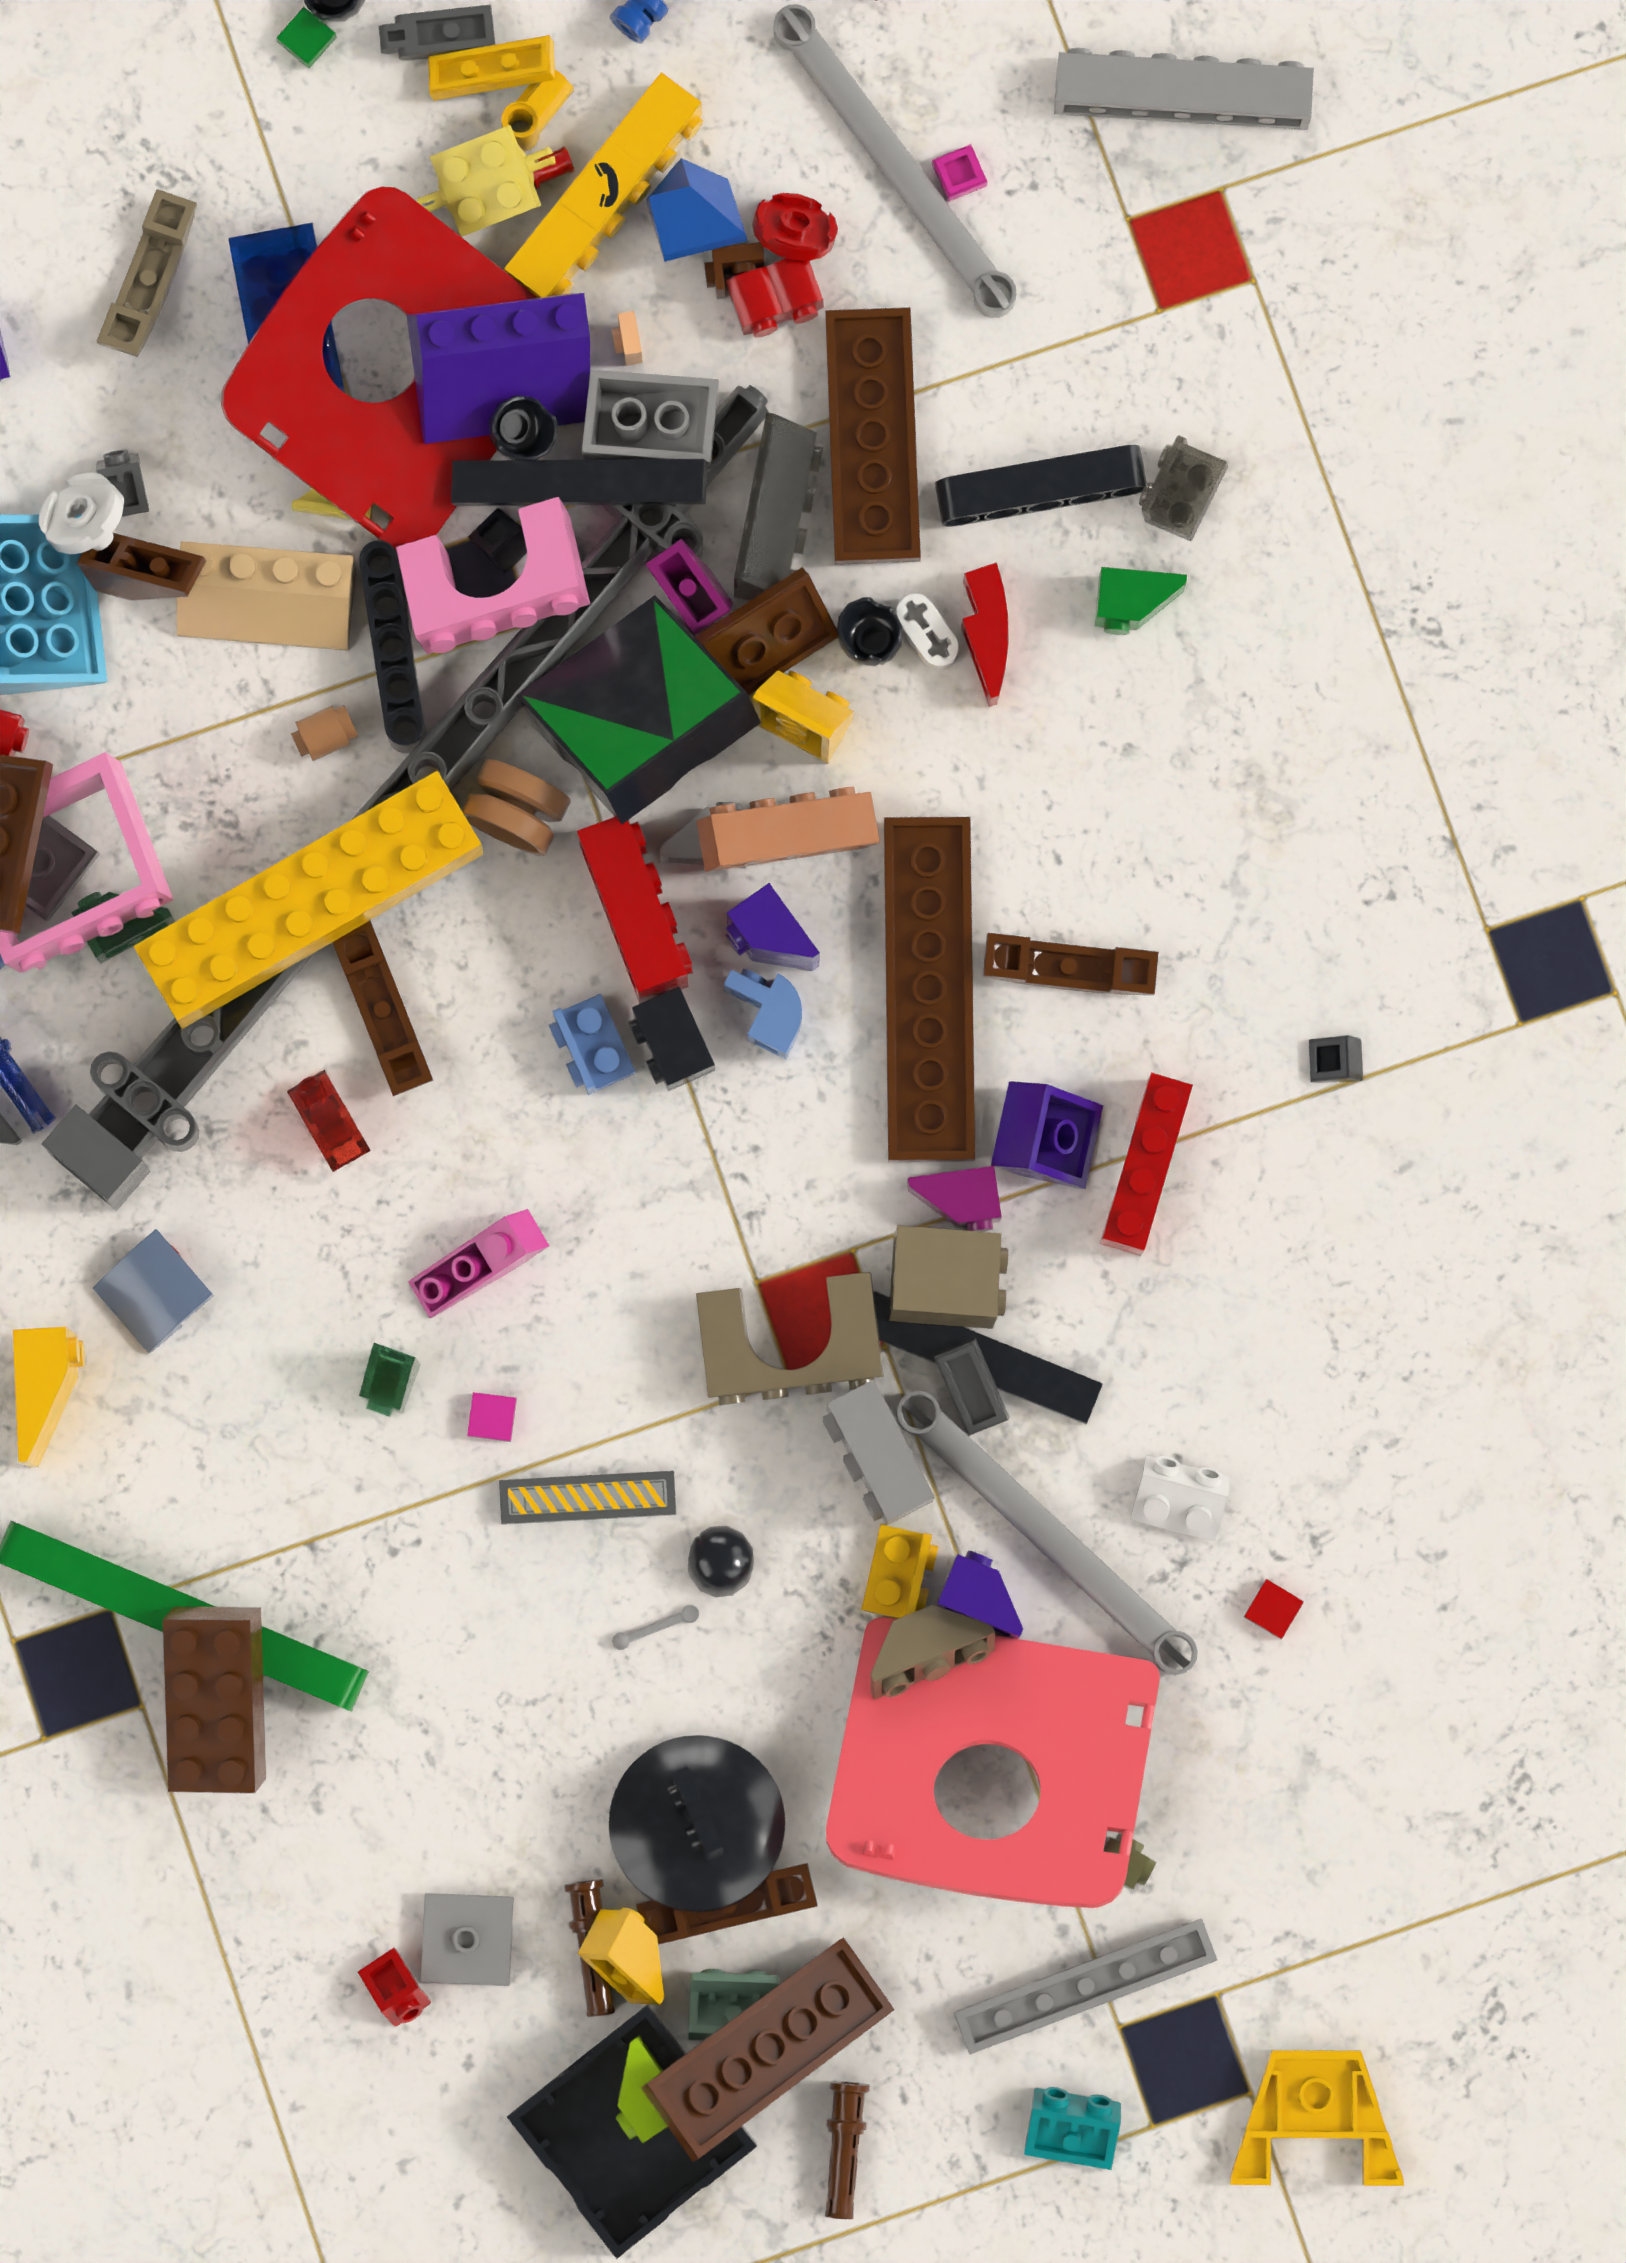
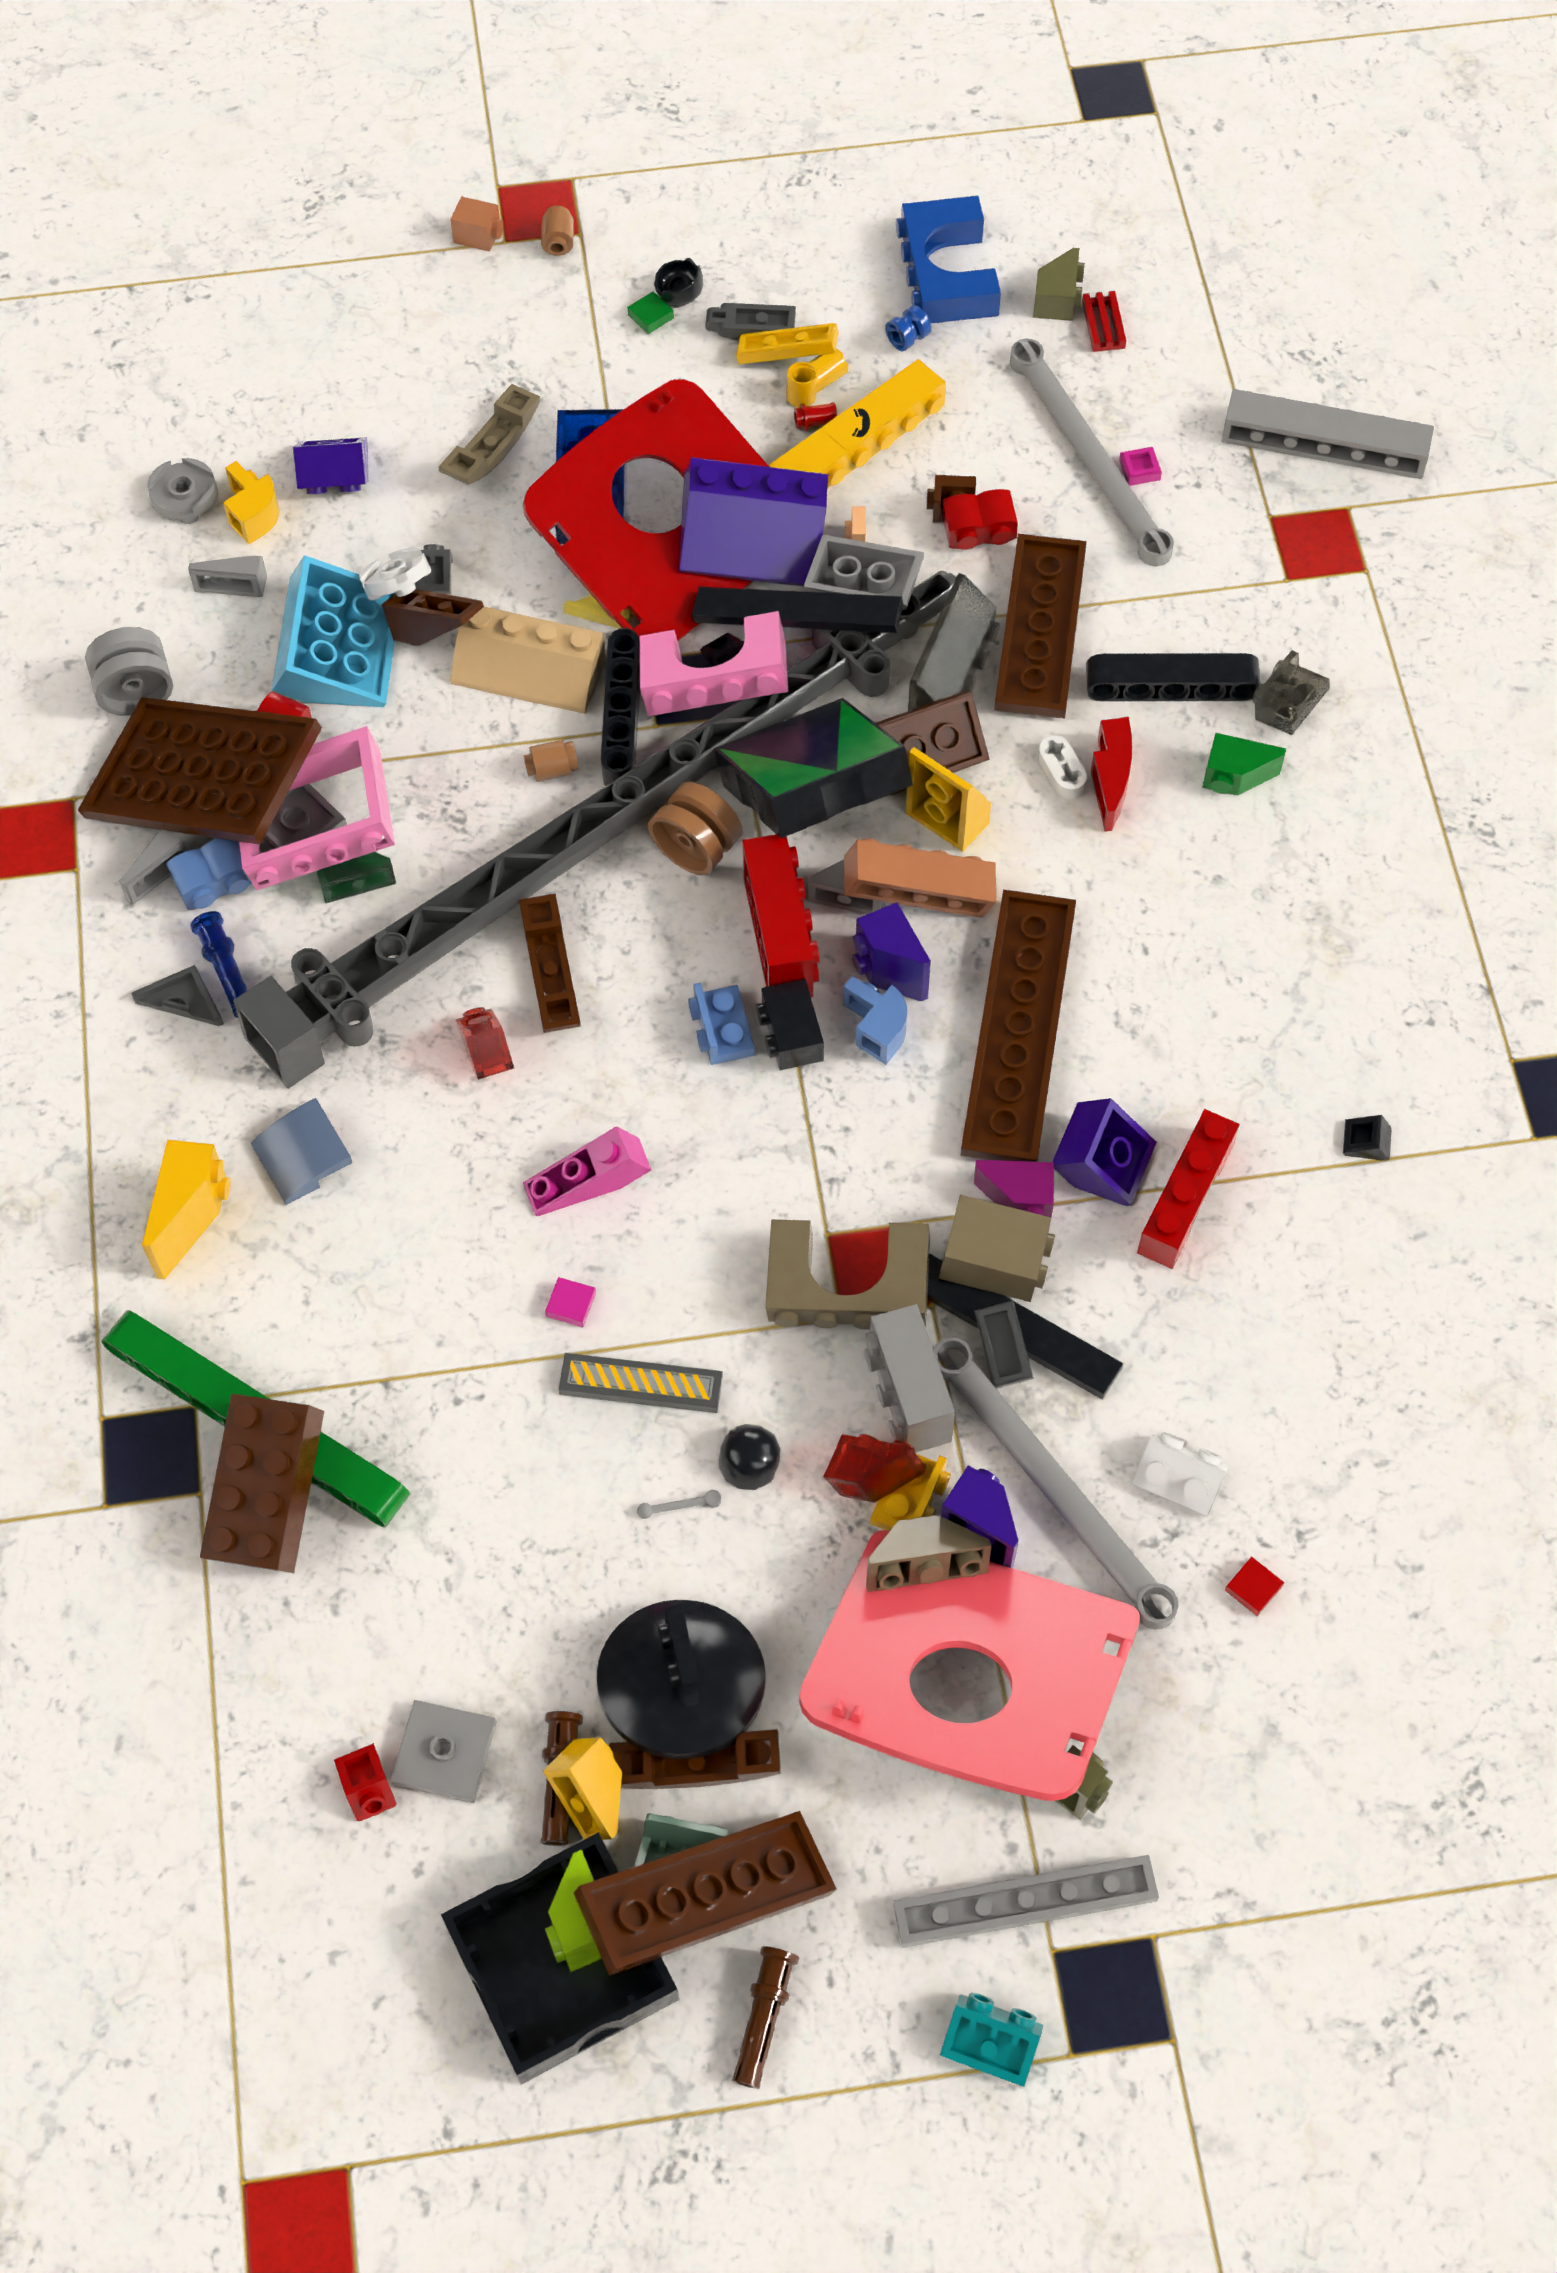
camera: 15 degrees right, 20 degrees down
yellow brick [133,771,483,1029] -> none
clear green slope [359,1343,421,1417] -> none
light yellow plate [417,125,555,237] -> none
black hair [489,395,557,461] -> none
magenta slope [645,539,734,635] -> none
blue slope [646,158,747,262] -> none
red tile [752,193,838,261] -> none
black hair [837,597,903,666] -> none
reddish brown slope [983,933,1159,996] -> none
yellow wing [1230,2050,1404,2186] -> none
none -> clear red slope [823,1434,926,1503]

